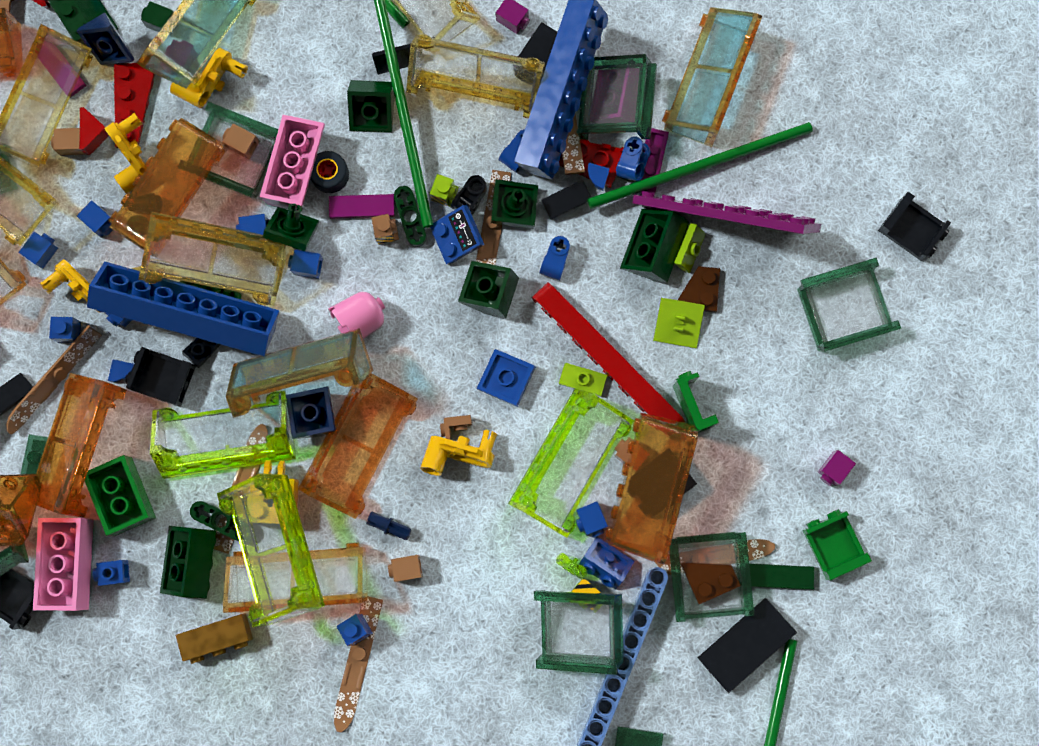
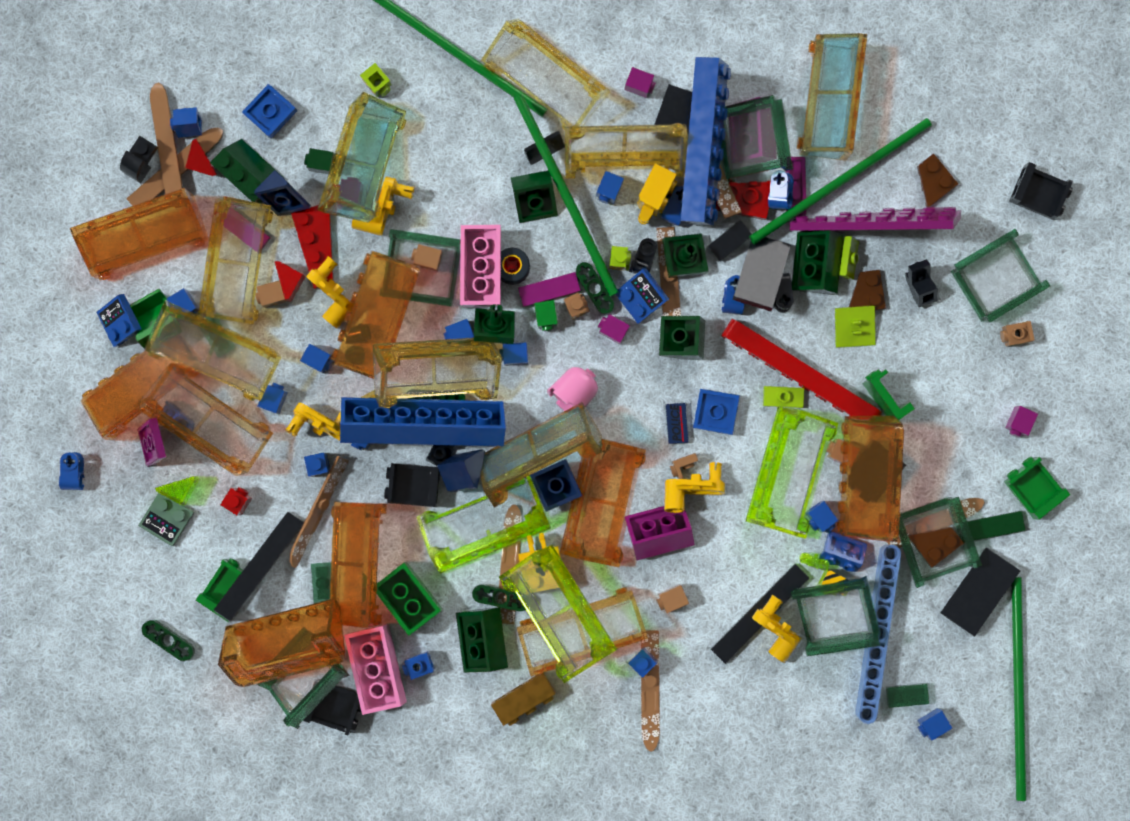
camera: 20 degrees left, 5 degrees up
blue tile [108,360,134,382] -> none
dark blue axle [366,511,411,540] -> none
blue tile [588,163,610,191] -> none
none -> dark blue slope [437,449,485,492]
none -> green brick [534,300,558,331]
none -> blue brick [596,171,624,204]
none -> magenta brick [598,314,630,345]
none -> magenta slope [624,506,695,561]
none -> yellow hinge [637,164,678,225]
none -> dark blue tile [665,403,688,444]
none -> black tile [711,564,809,664]
none -> tile [733,237,791,312]
none -> yellow piece [752,595,802,663]
none -> black piece [774,273,794,313]
none -> black brick [905,259,938,308]
none -> reddish brown wing [917,153,958,207]
none -> medium nougat brick [1000,321,1035,347]

